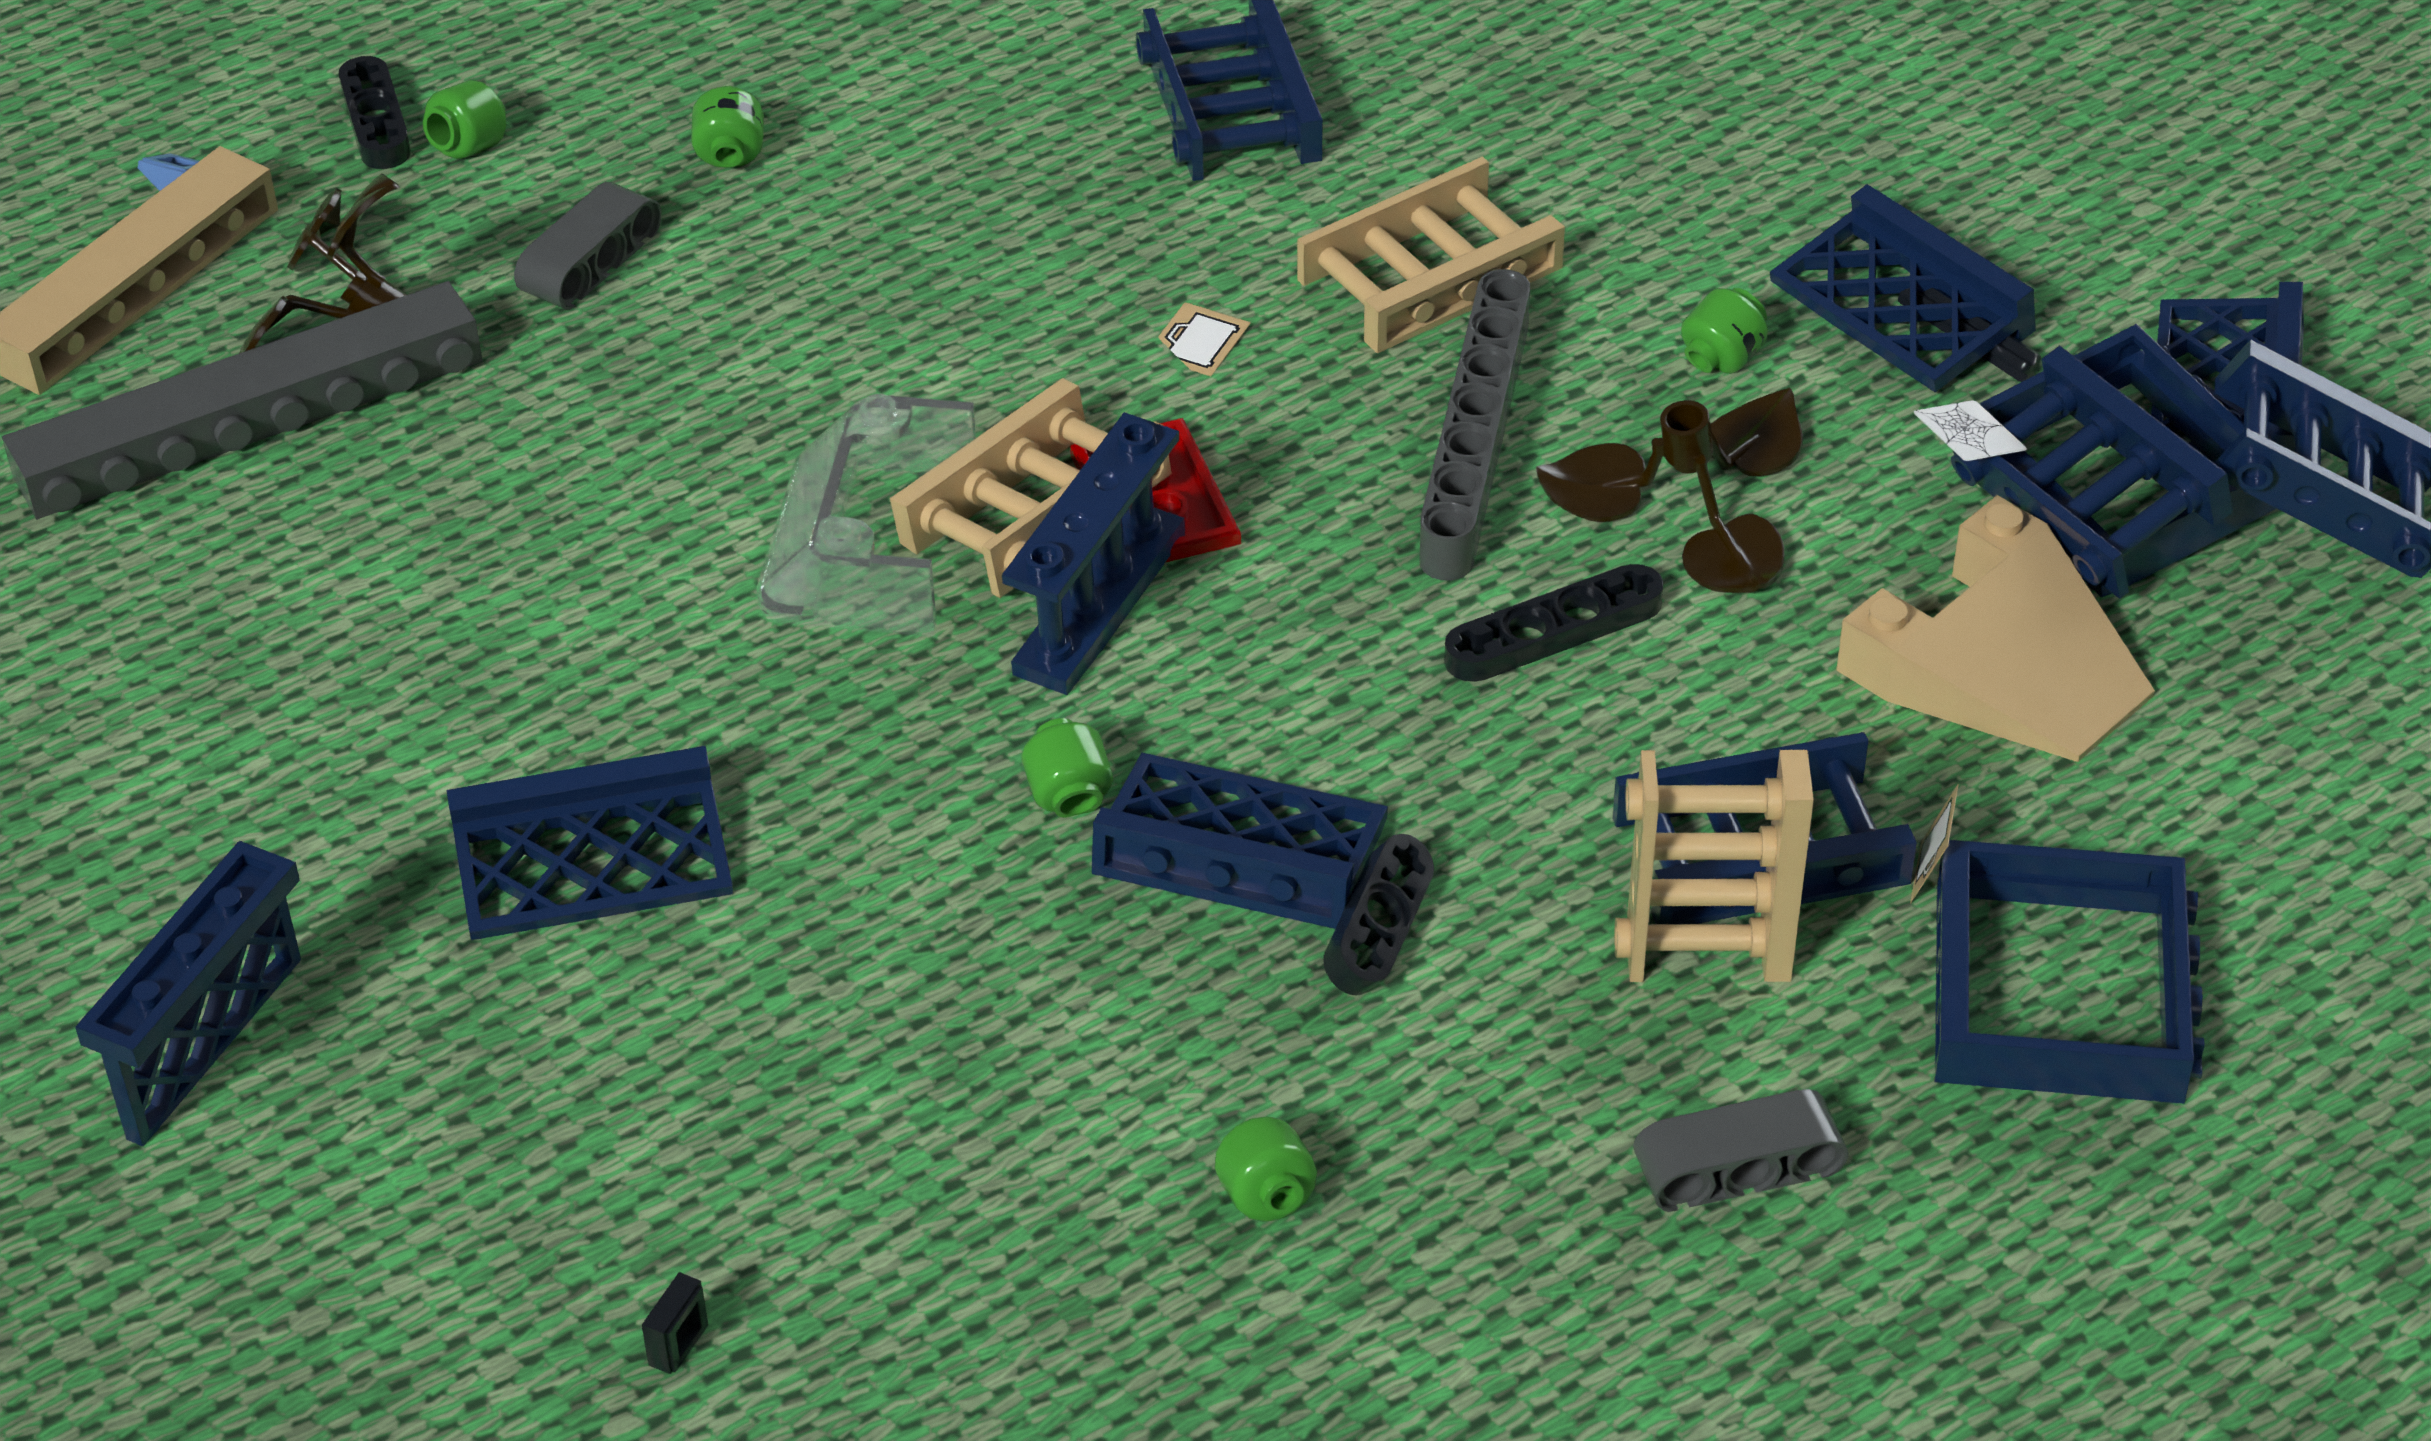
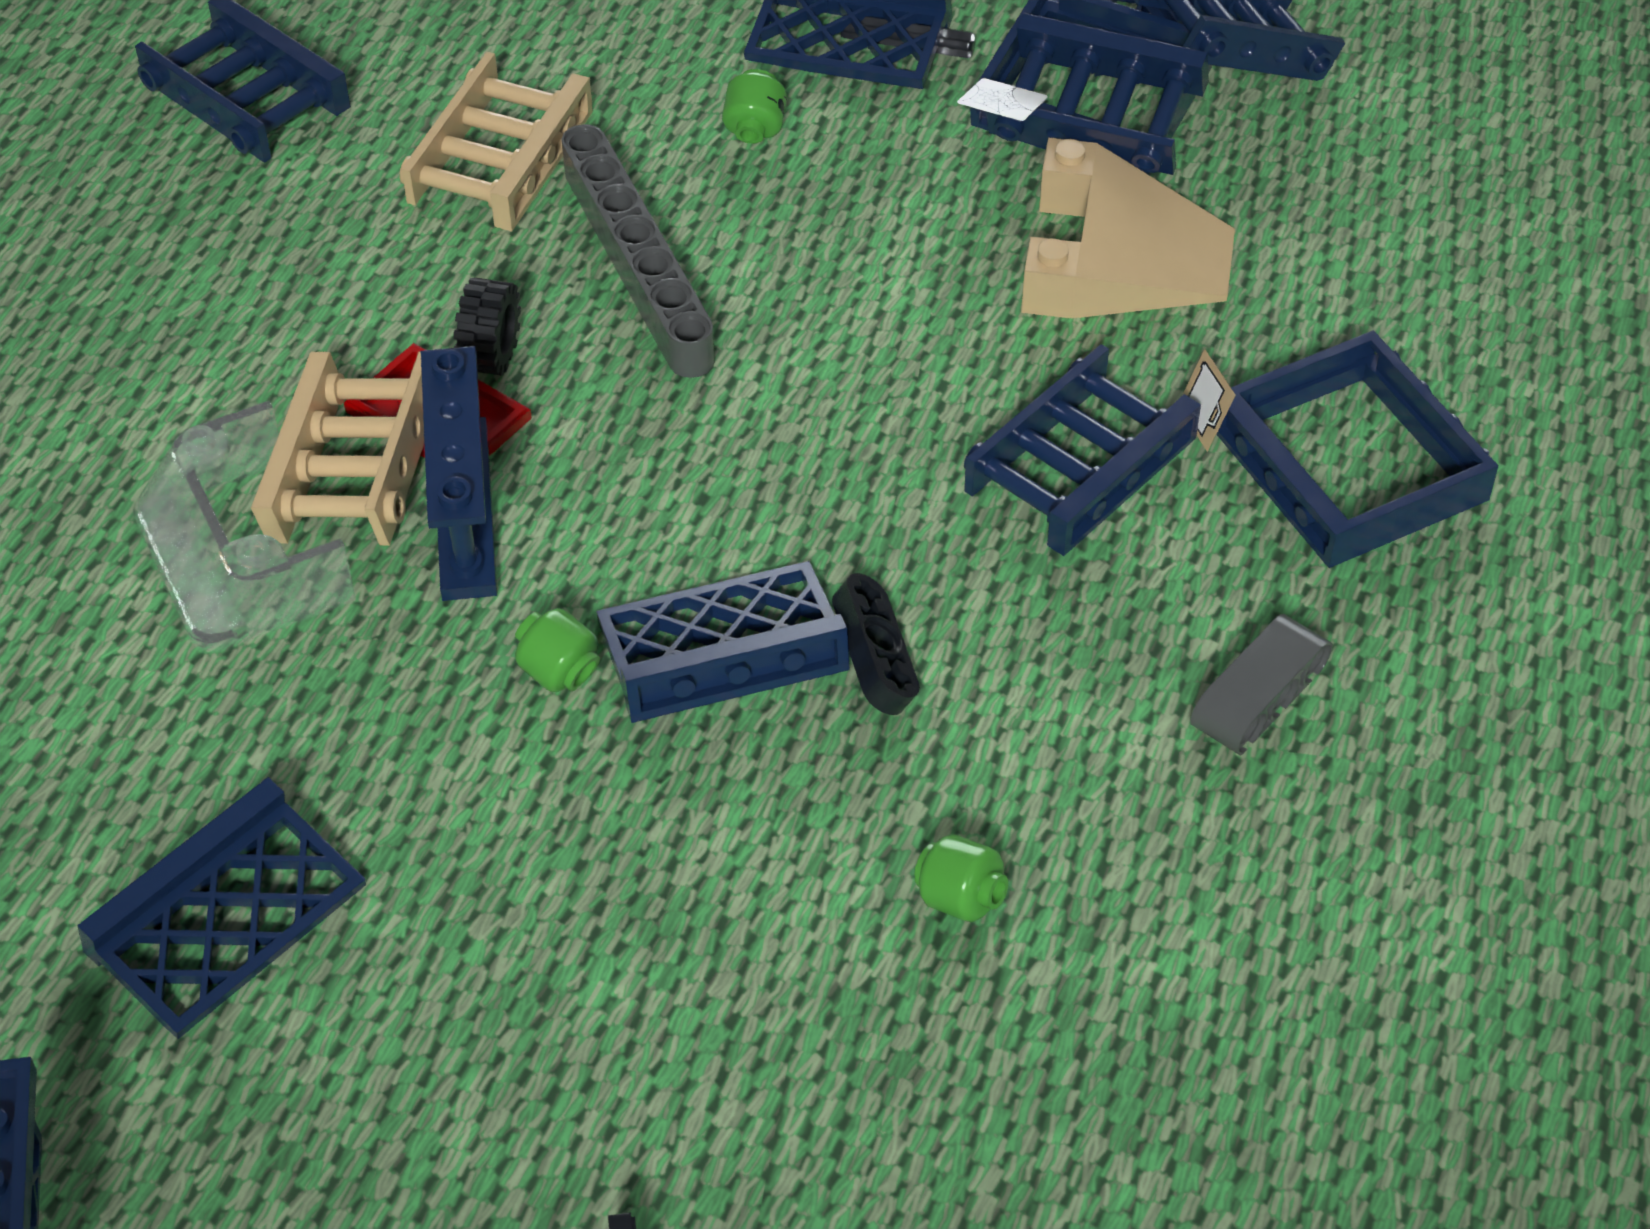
camera: 35 degrees left, 5 degrees up
sticker [1158,302,1251,377] -> none
black beam [1444,564,1664,682] -> none
dark brown plant [1536,388,1803,593] -> none
tan fence [1614,750,1814,982] -> none
none -> black tyre [453,277,521,376]

